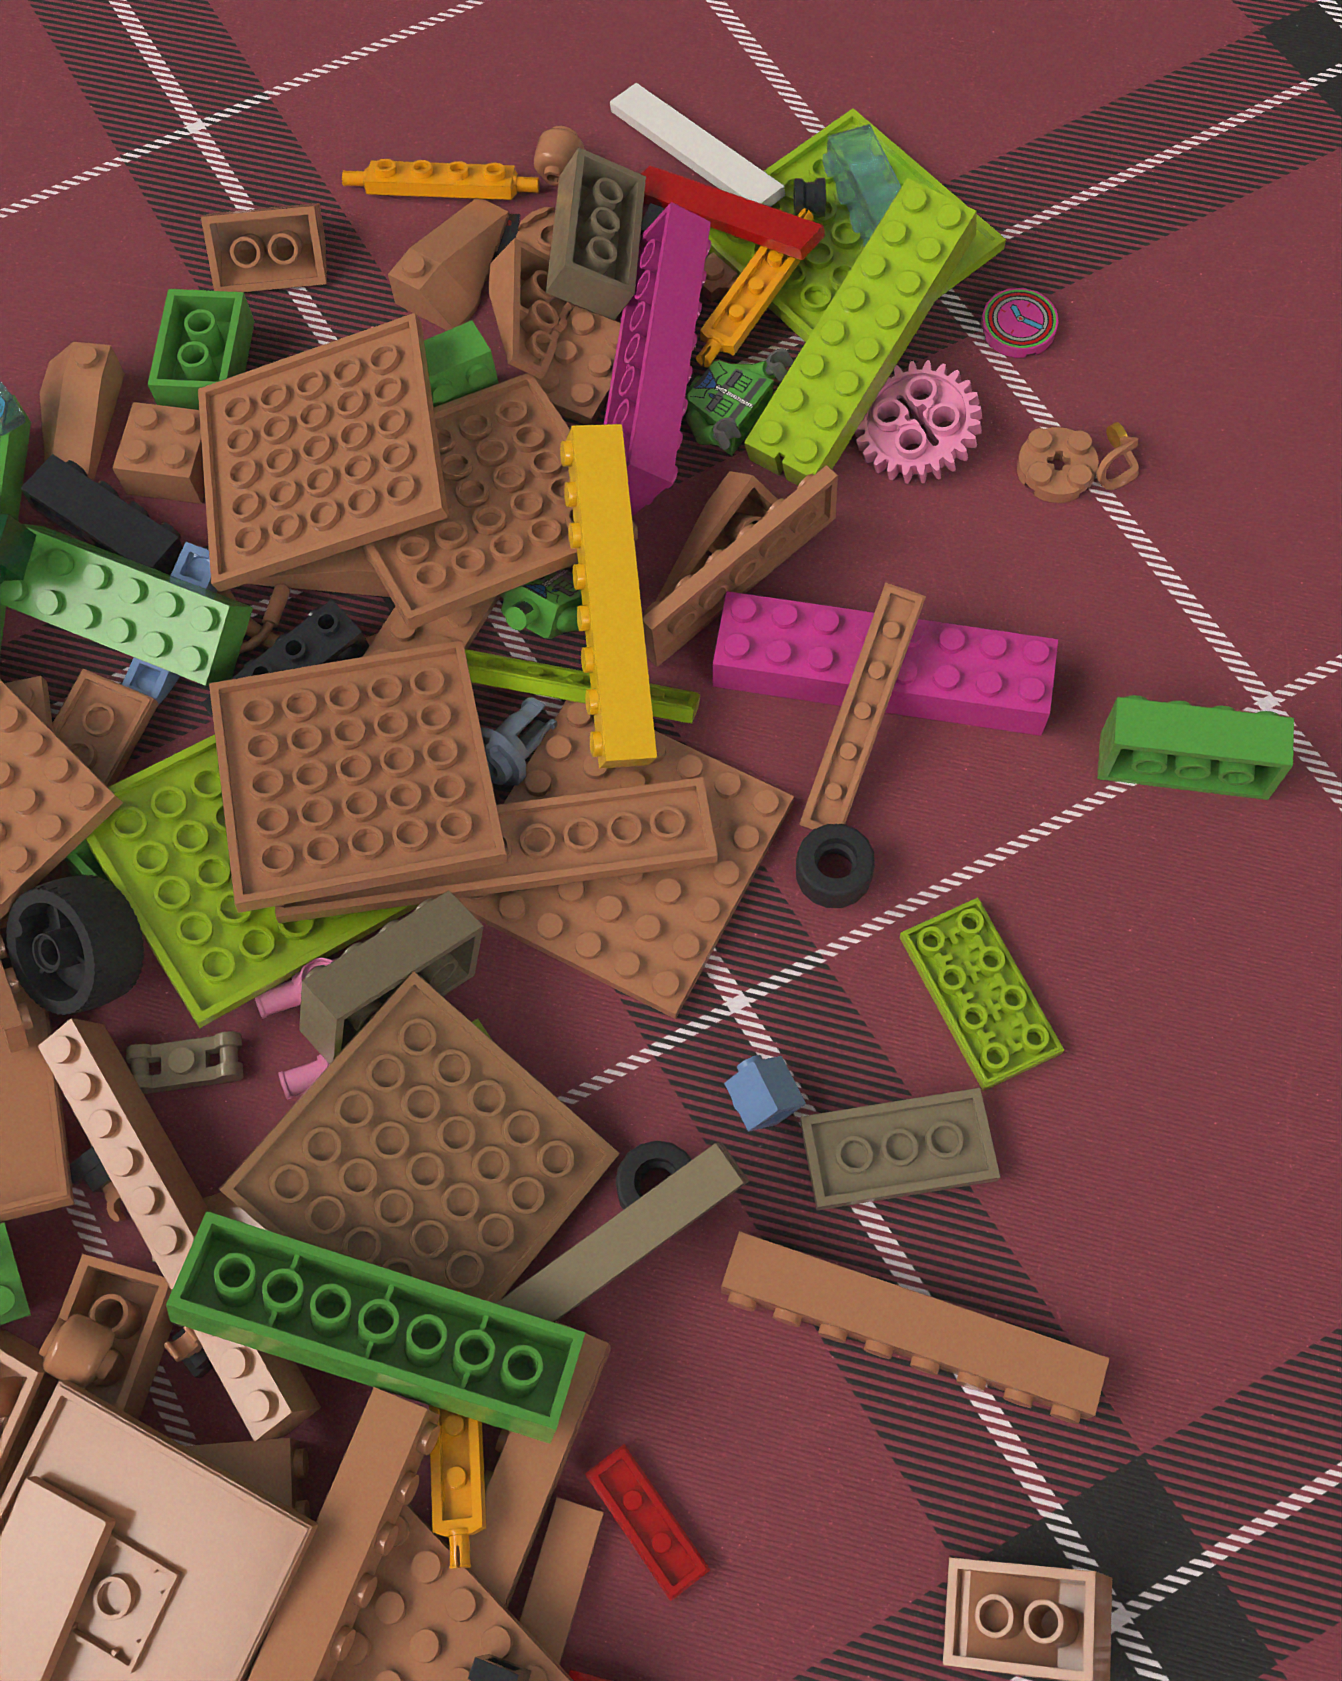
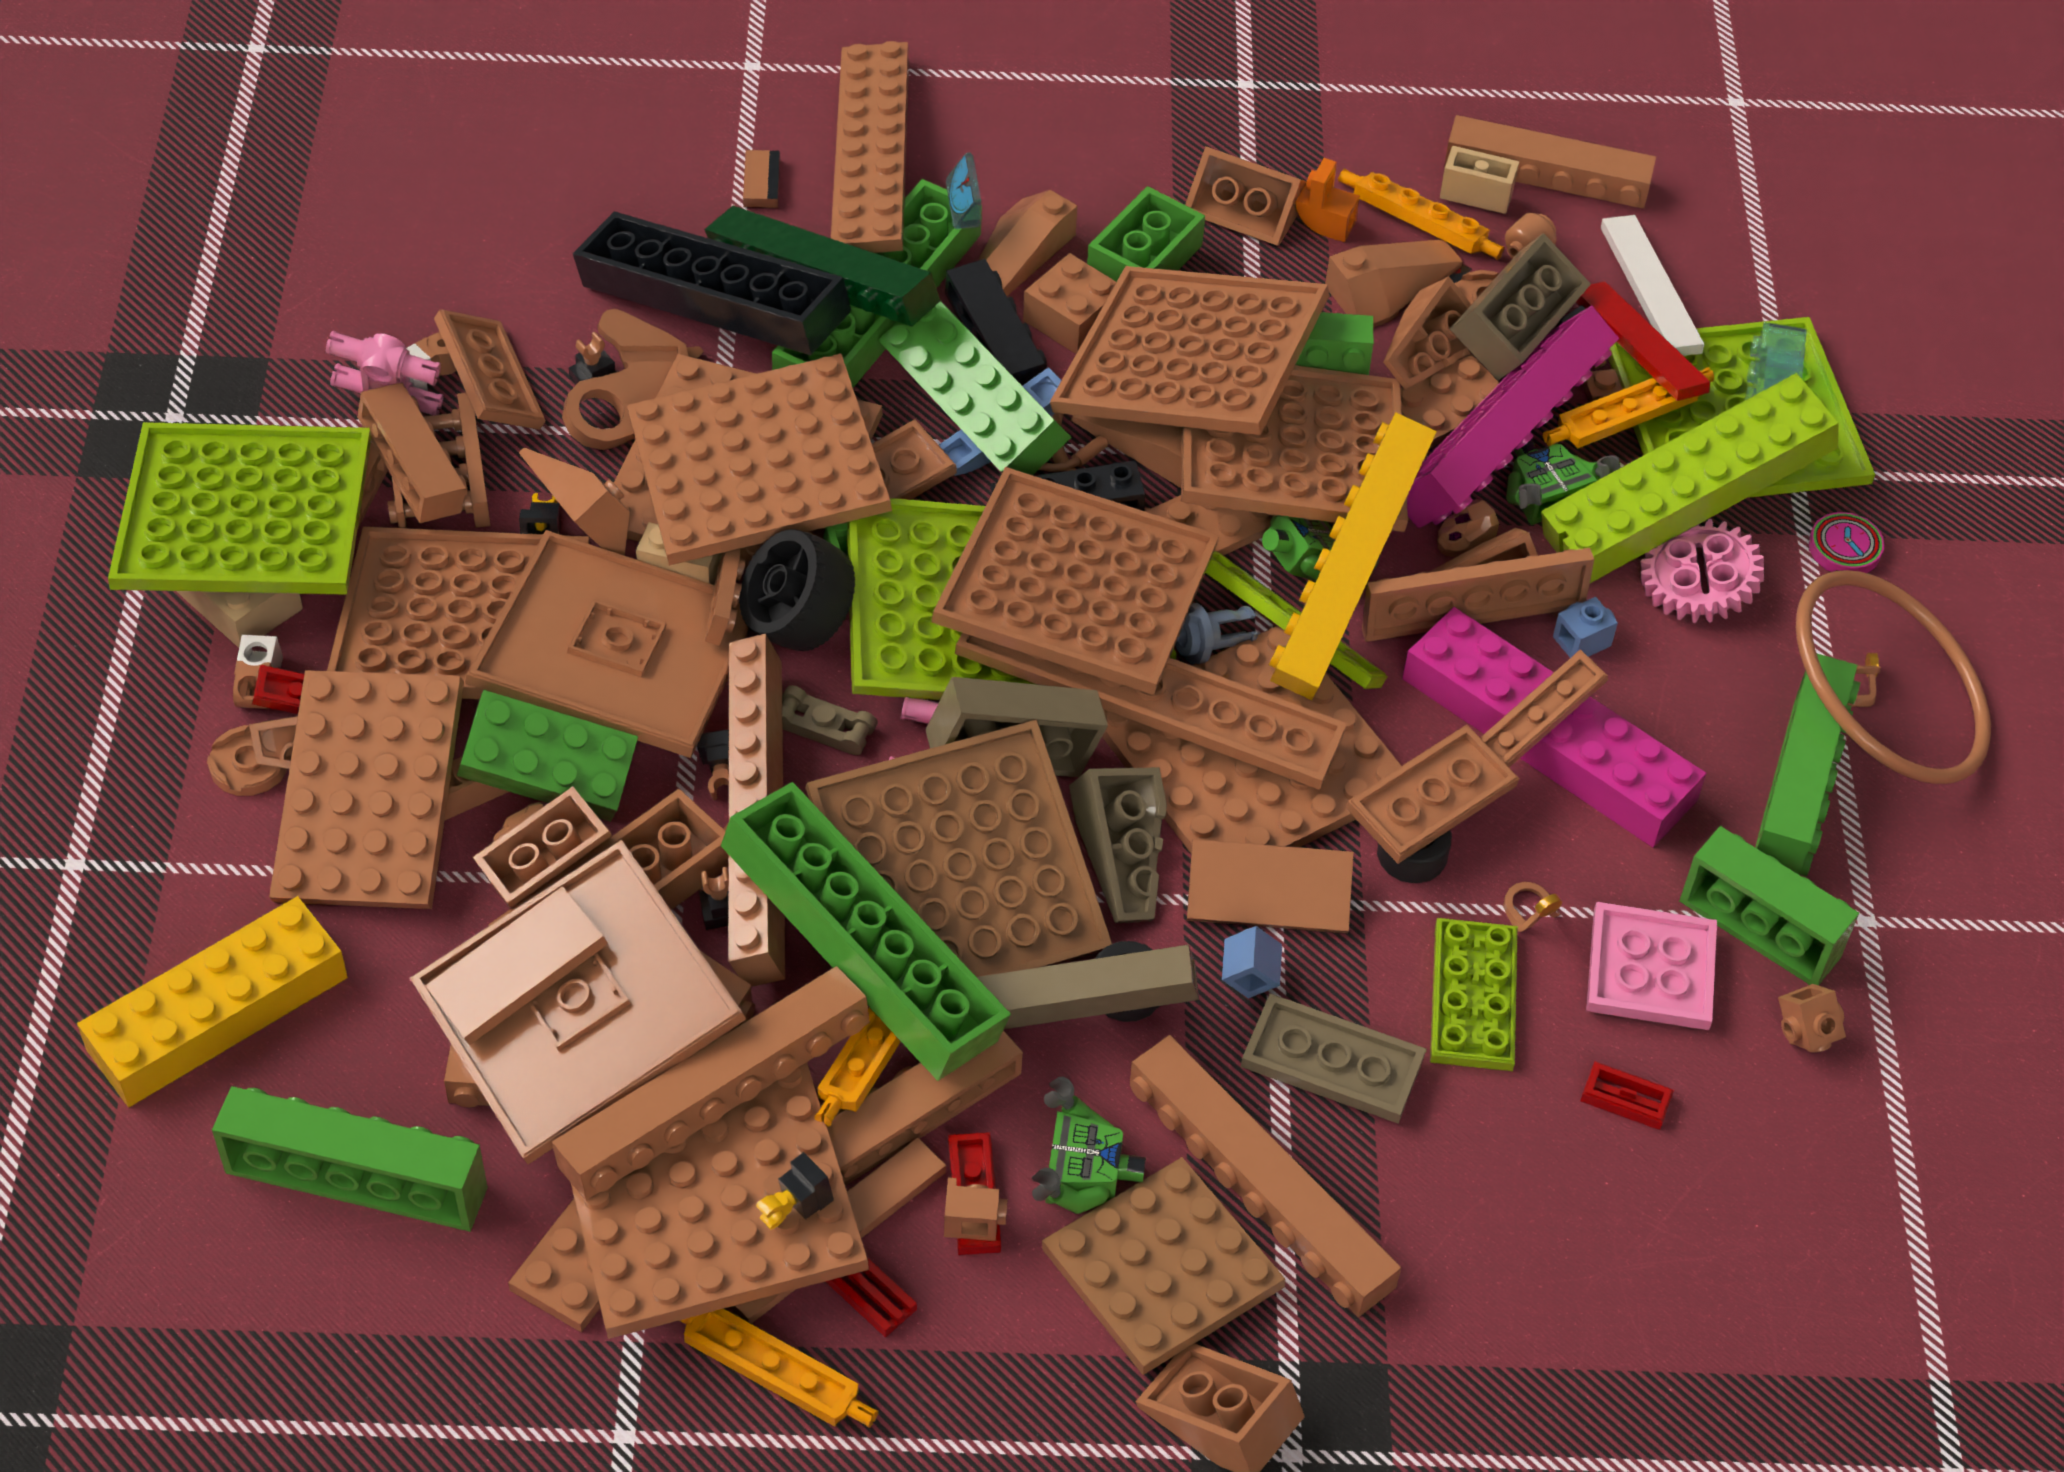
camera: 25 degrees right, 15 degrees down
nougat head [39,1313,119,1388] -> none
black wheel [793,178,826,217] -> none
nougat plate [1017,427,1099,503] -> none
none -> nougat brick [944,1178,1008,1241]
none -> torso [1032,1077,1146,1214]
none -> medium nougat plate [1042,1157,1285,1375]
none -> dark tan wedge [1069,767,1167,923]
none -> nougat tile [1187,839,1354,934]
none -> orange brick [1296,158,1360,243]
none -> nougat plate [1346,724,1519,864]
none -> nougat rock [1437,499,1499,557]
none -> tan brick [1439,146,1519,214]
none -> nougat brick [1444,115,1656,209]
none -> nougat piece [1503,882,1562,932]
none -> medium blue brick [1553,597,1618,658]
none -> red tile [1580,1061,1674,1130]
none -> bright pink plate [1586,902,1717,1030]
none -> bright green brick [1755,653,1861,877]
none -> nougat brick [1778,984,1846,1052]
none -> nougat piece [1795,570,1991,784]

